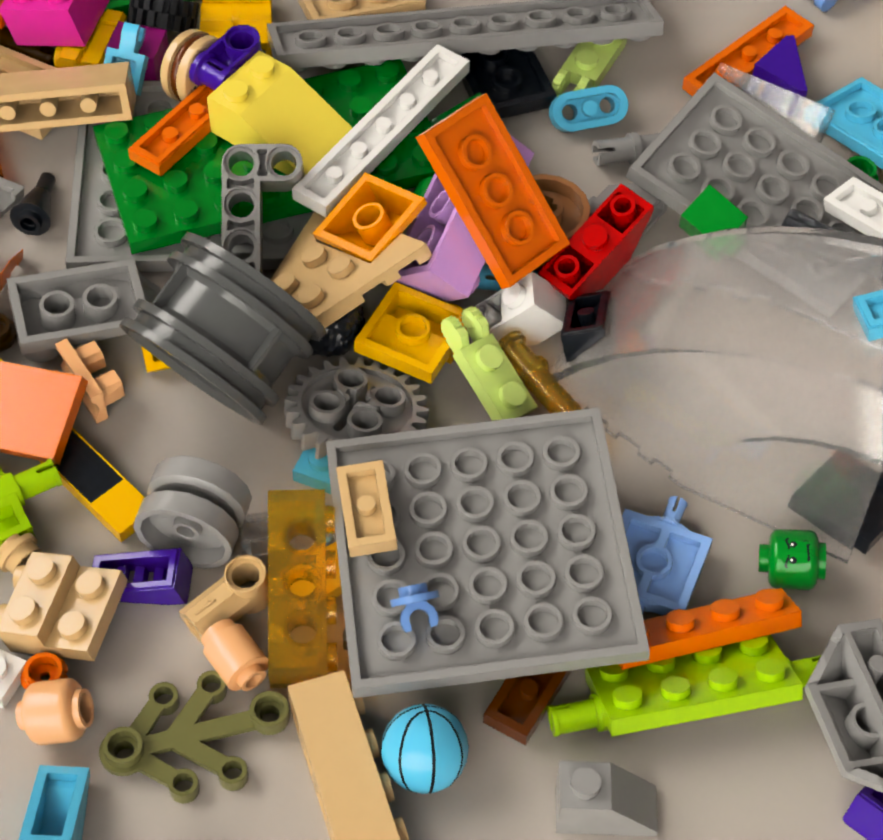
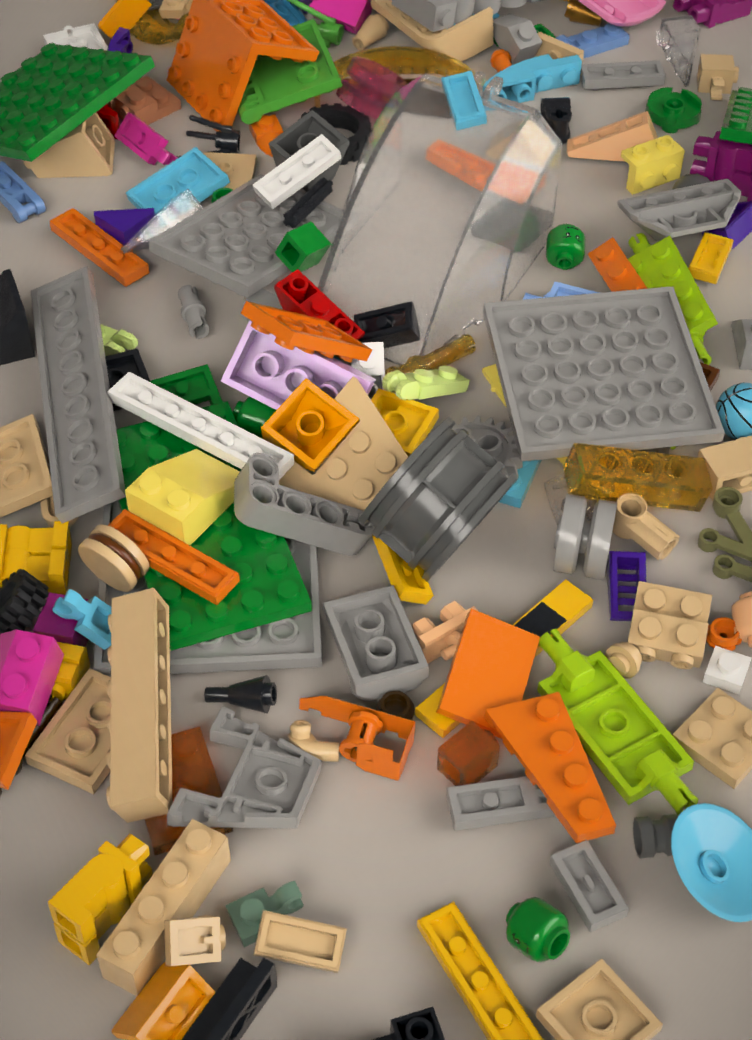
camera: 90 degrees left, 5 degrees down
dark purple piece [189,25,262,90] -> none
light nougat brick [201,619,269,691] -> none
tan plate [336,460,398,557] -> none
medium blue plate [390,582,439,632] -> none
medium azure plate [549,85,628,133] -> none
none -> yellow plate [688,232,734,284]

